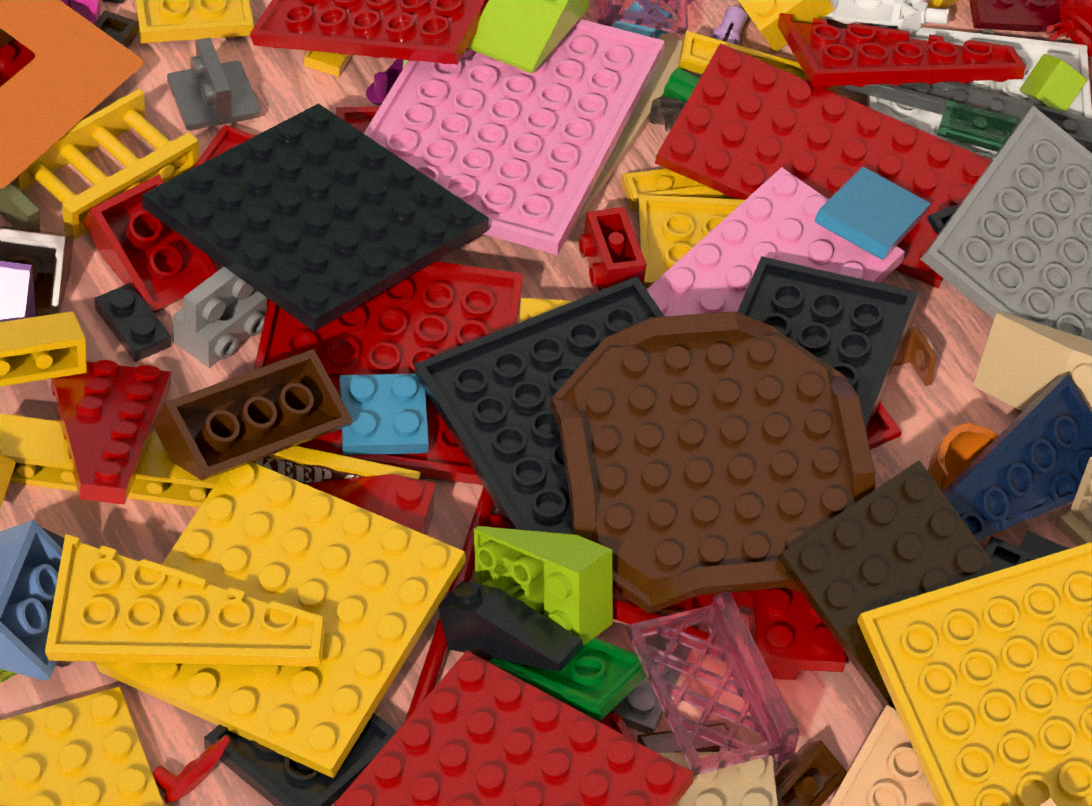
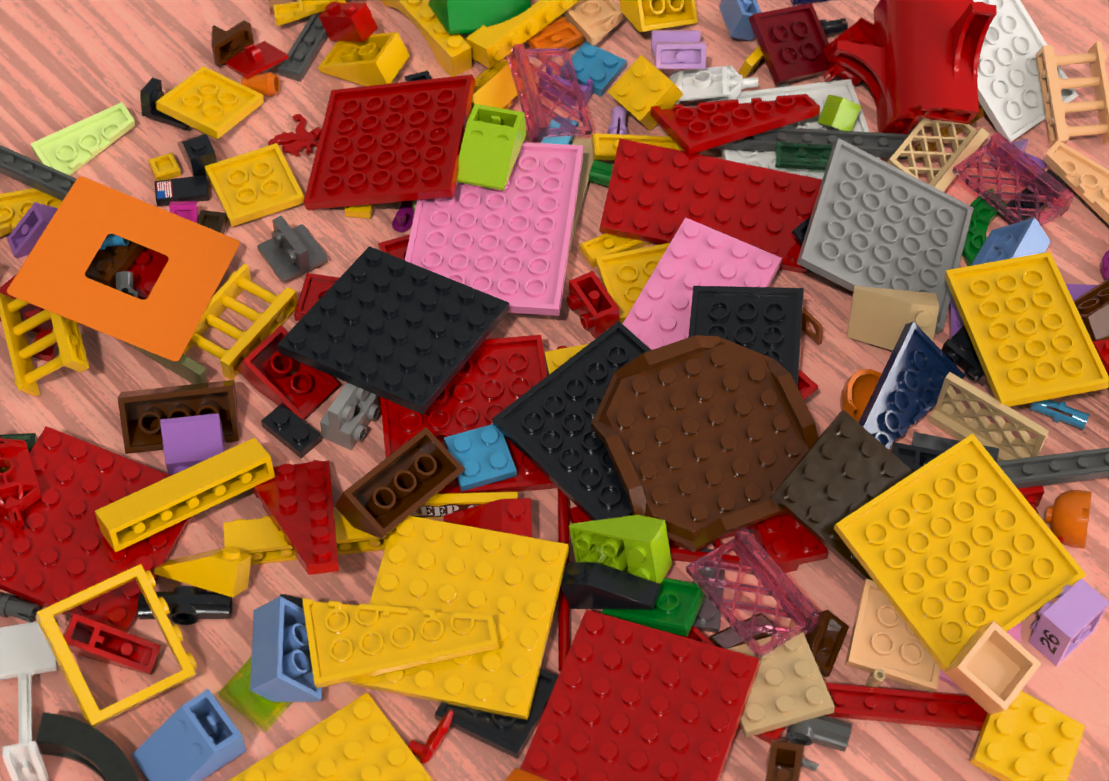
camera: 10 degrees left, 5 degrees up
clear smoke piece [648,98,686,131] -> none
dark azure tile [814,167,931,260] -> none

